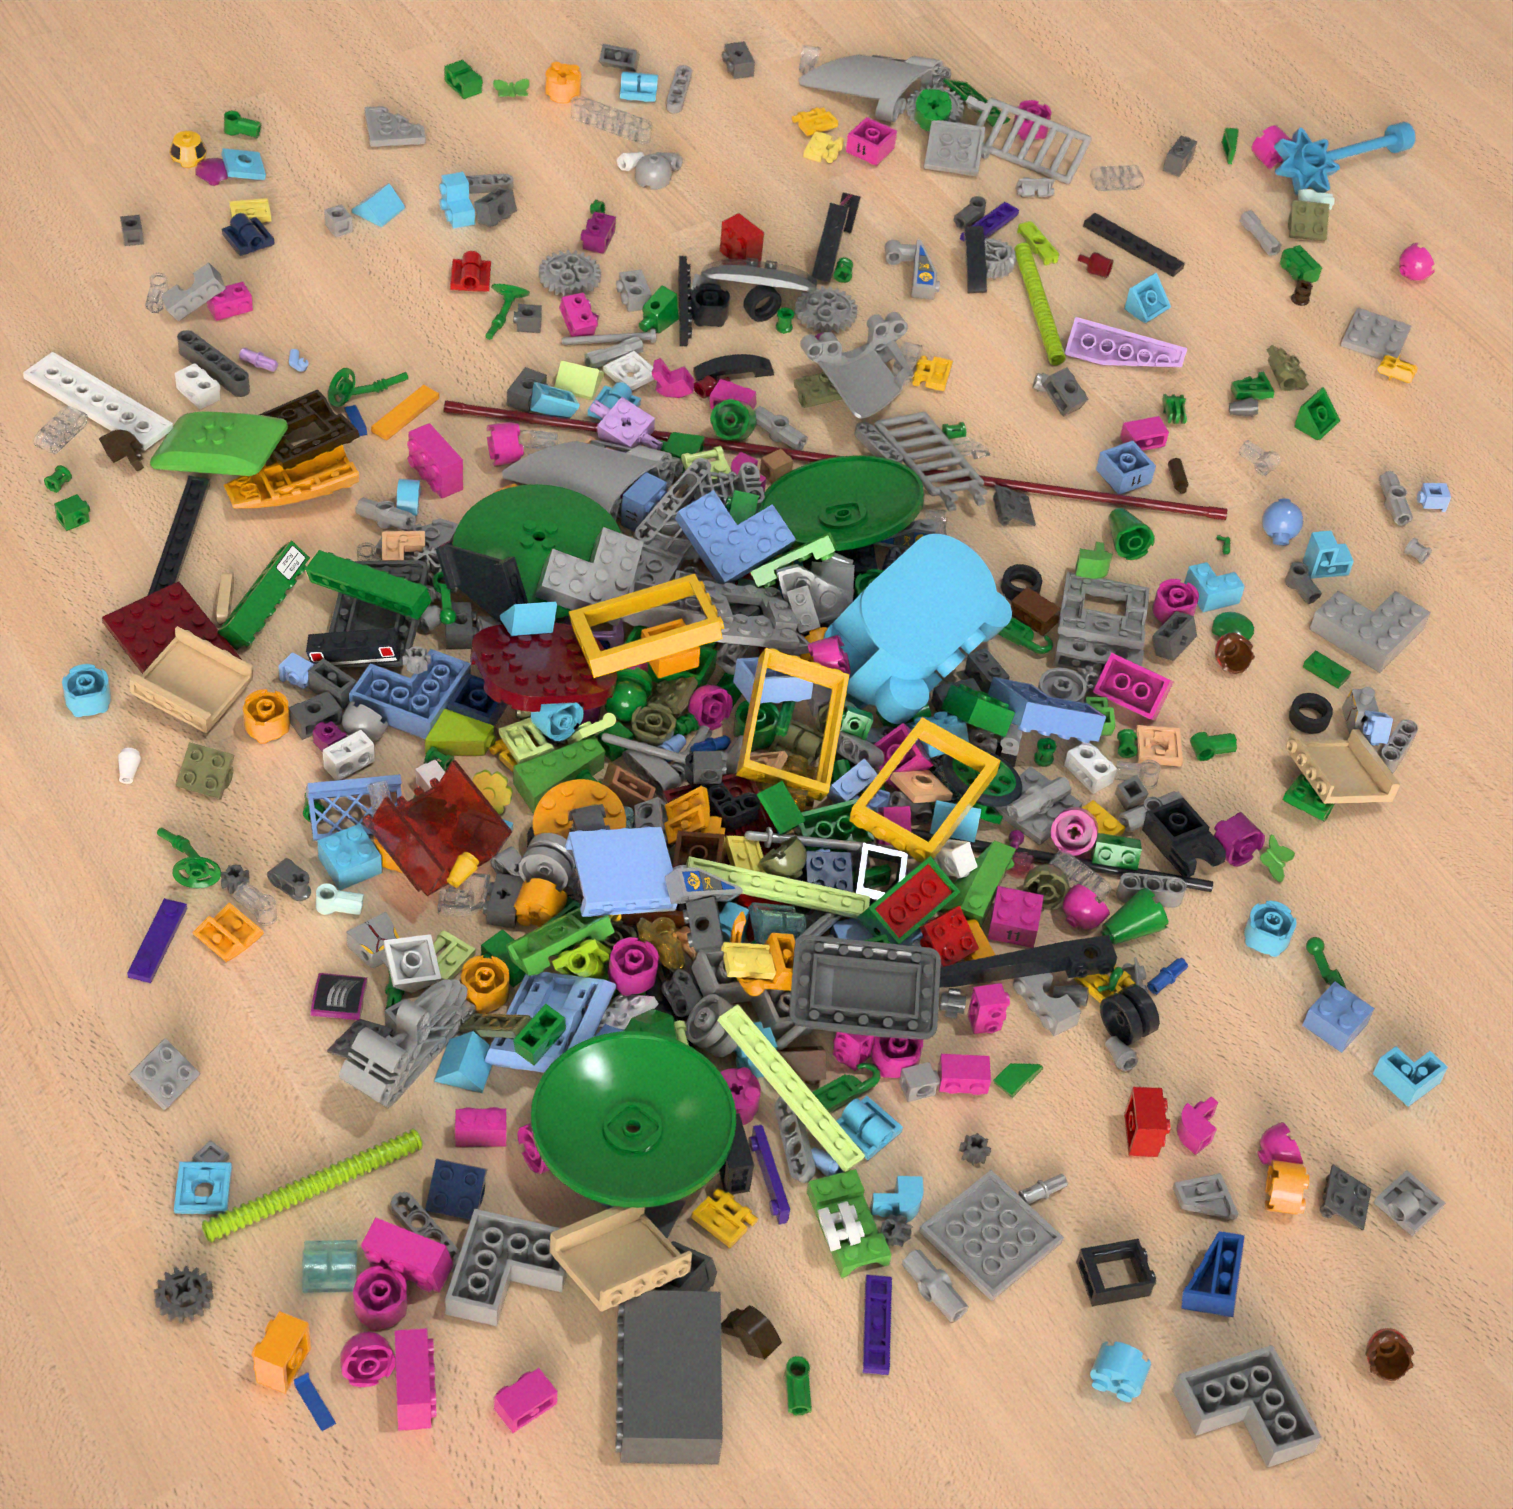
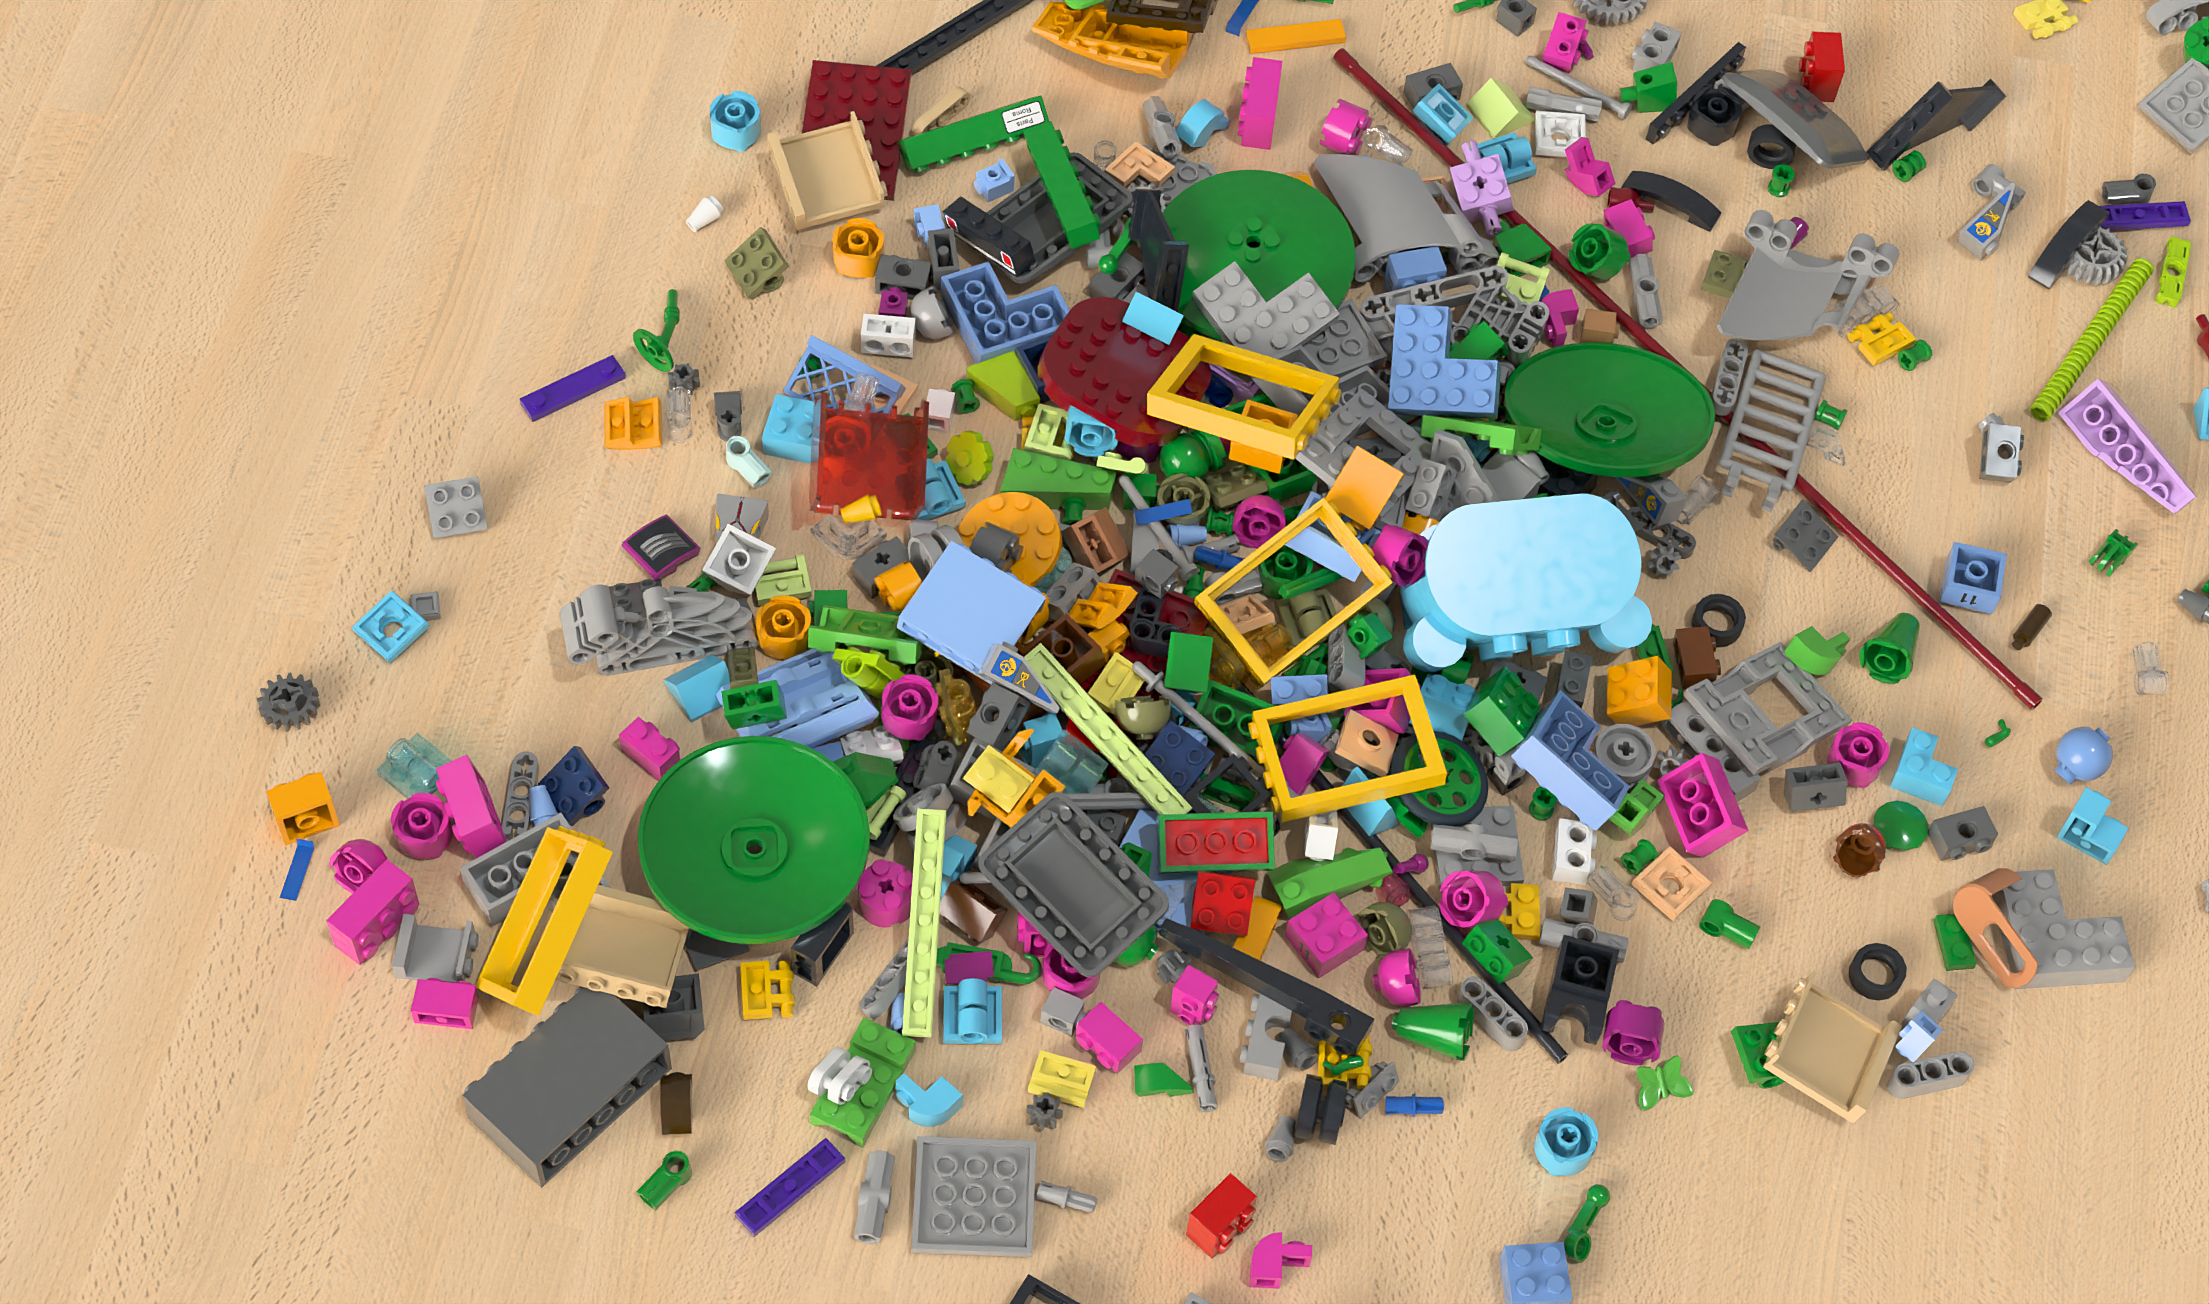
camera: 45 degrees right, 10 degrees up
lime piece [202,1129,423,1243] -> none
light grey gear [403,646,431,674] -> none
dark purple plate [749,1124,790,1225] -> none
light grey gear [795,286,858,333] -> none
dark pink brick [846,117,897,166] -> none
dark grey gear [880,1214,913,1247] -> none
dark pink brick [1120,416,1169,451] -> none
dark grey piece [1285,562,1322,604] -> none
none -> light grey panel [392,914,479,983]
none -> yellow window [476,826,613,1016]
none -> light blue cone [529,785,558,826]
none -> magenta sticker [945,951,994,984]
none -> light blue brick [974,158,1015,202]
none -> light yellow plate [1028,1050,1096,1108]
none -> blue piece [1133,499,1193,525]
none -> light grey pin [1185,1025,1218,1112]
none -> light orange panel [1325,446,1405,532]
none -> light orange brick [1607,656,1672,726]
none -> green bush [1897,339,1933,371]
none -> dark grey brick [1928,806,1998,861]
none -> piece [1953,868,2038,988]

